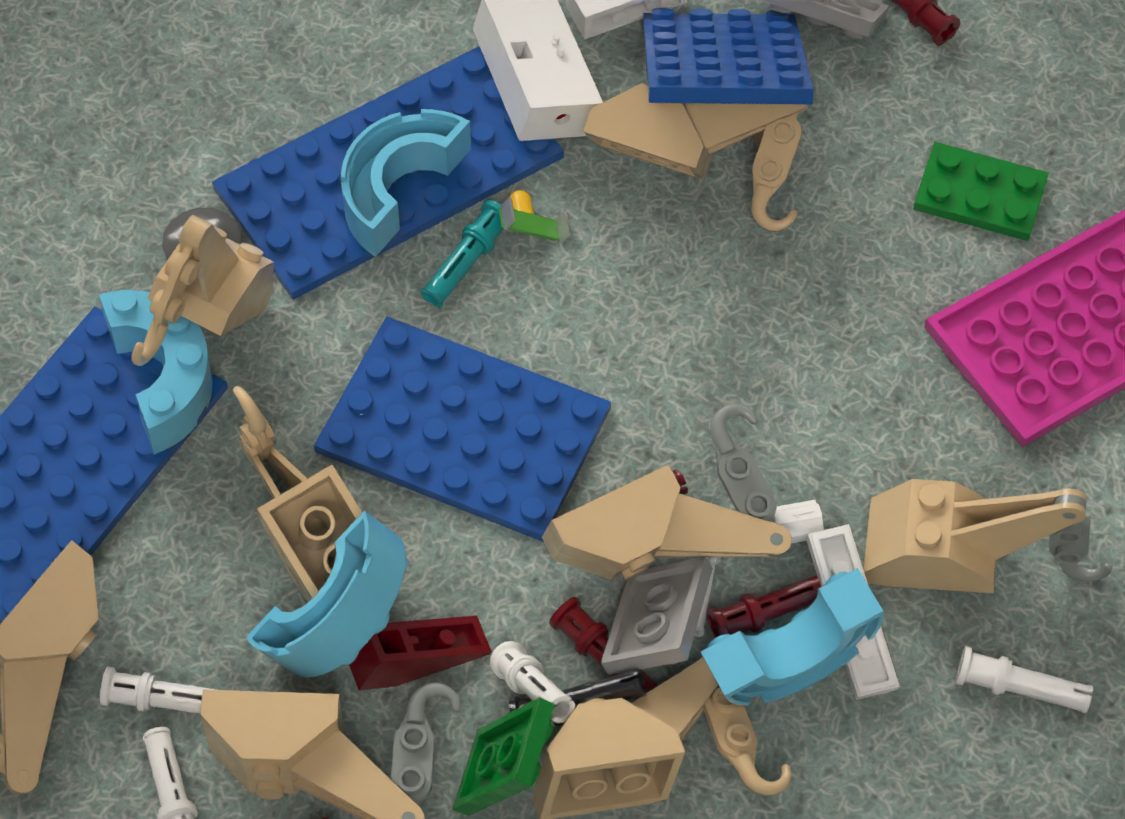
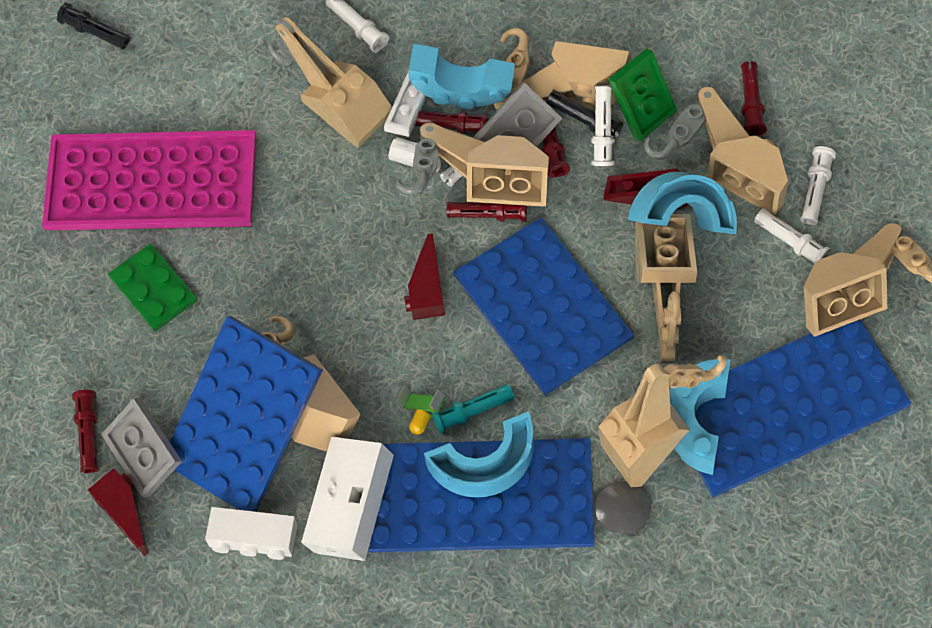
camera: 140 degrees left, 5 degrees up
none -> dark red slope [404,233,445,320]

